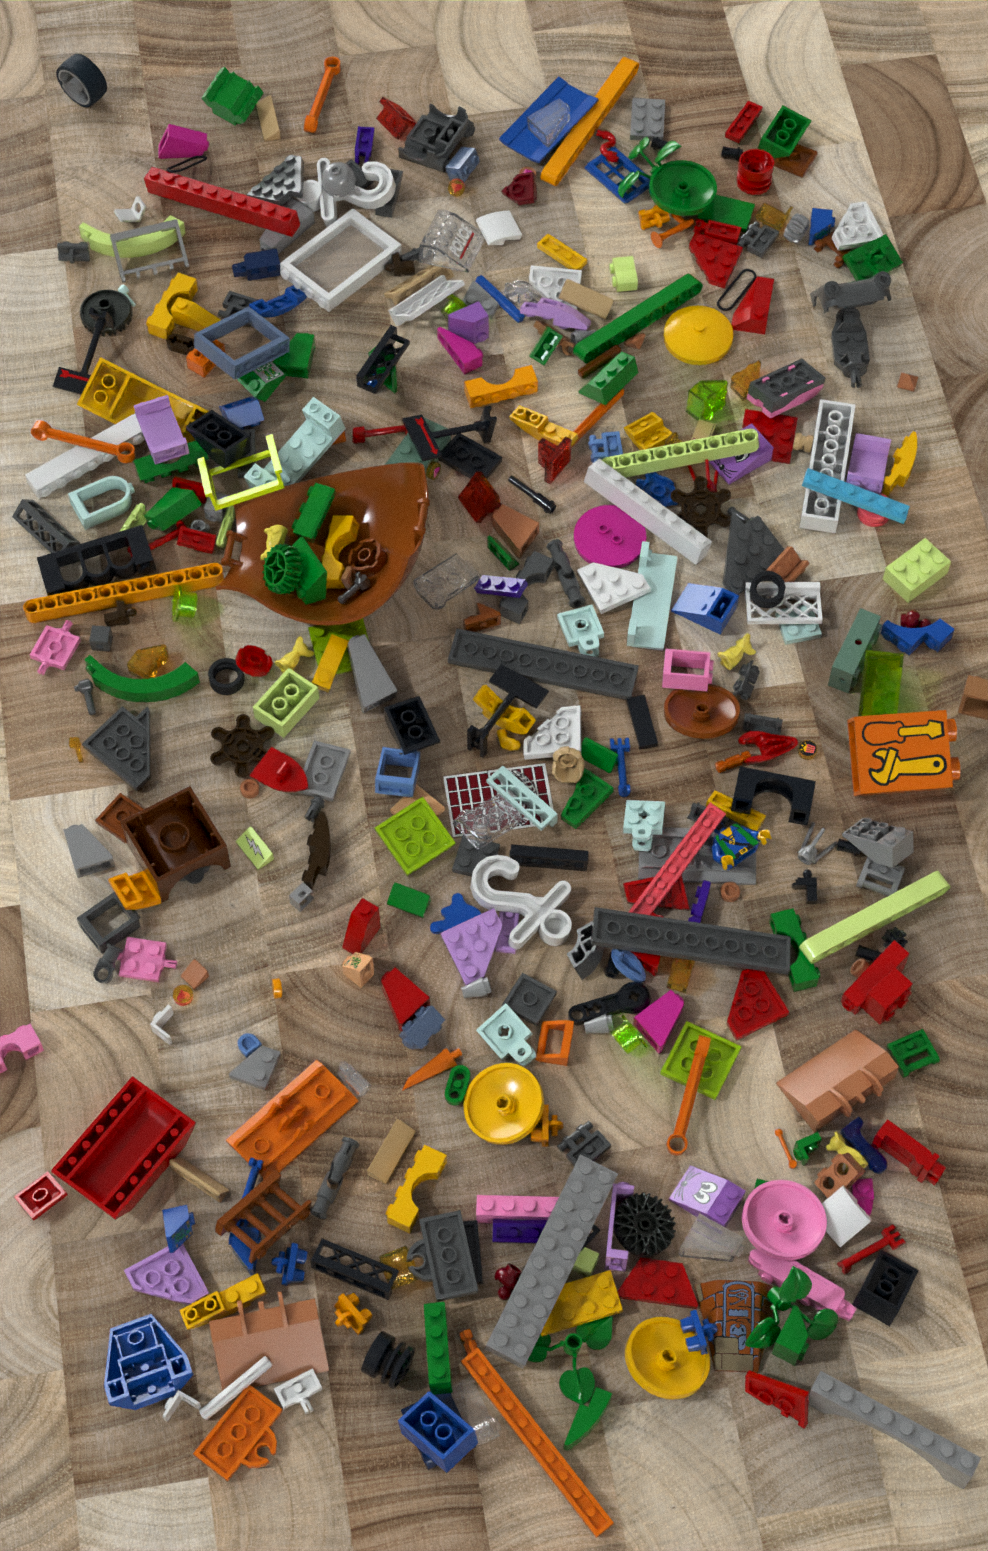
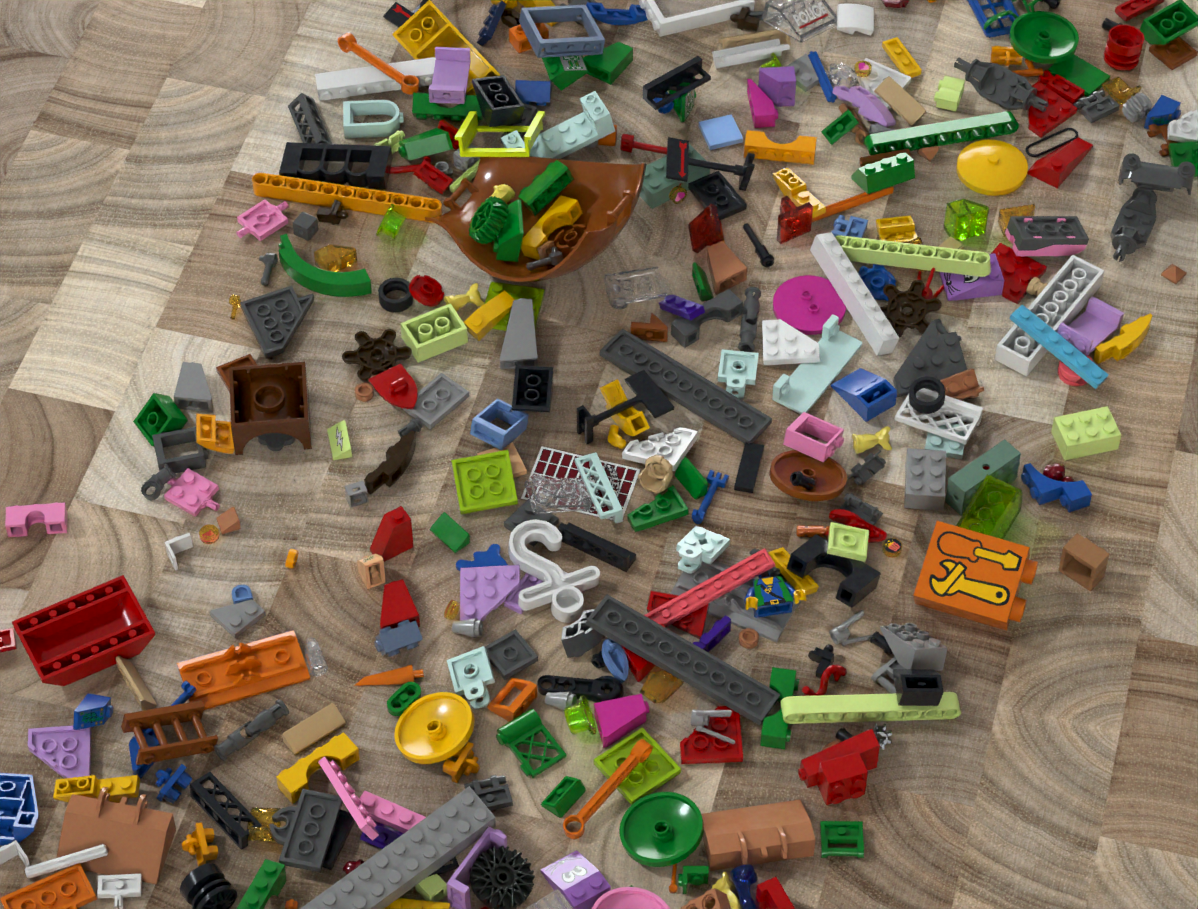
camera: 25 degrees right, 10 degrees down
none -> green slope [133,393,188,446]
none -> bright pink plate [318,756,379,841]
none -> clear yellow tile [444,599,460,620]
none -> dark blue plate [477,1,507,46]
none -> green piece [496,709,566,778]
none -> green slope [541,776,586,818]
none -> green dish [619,792,704,867]
none -> light grey plant [691,709,735,744]
none -> light blue tile [698,114,743,150]
none -> black pin [790,471,815,490]
none -> red animal [802,665,847,696]
none -> yellowish green tile [827,522,869,562]
none -> clear yellow tile [854,61,872,77]
none -> black slope [893,669,944,706]
none -> light grey brick [904,448,946,511]
none -> dark grey plate [954,58,1049,112]

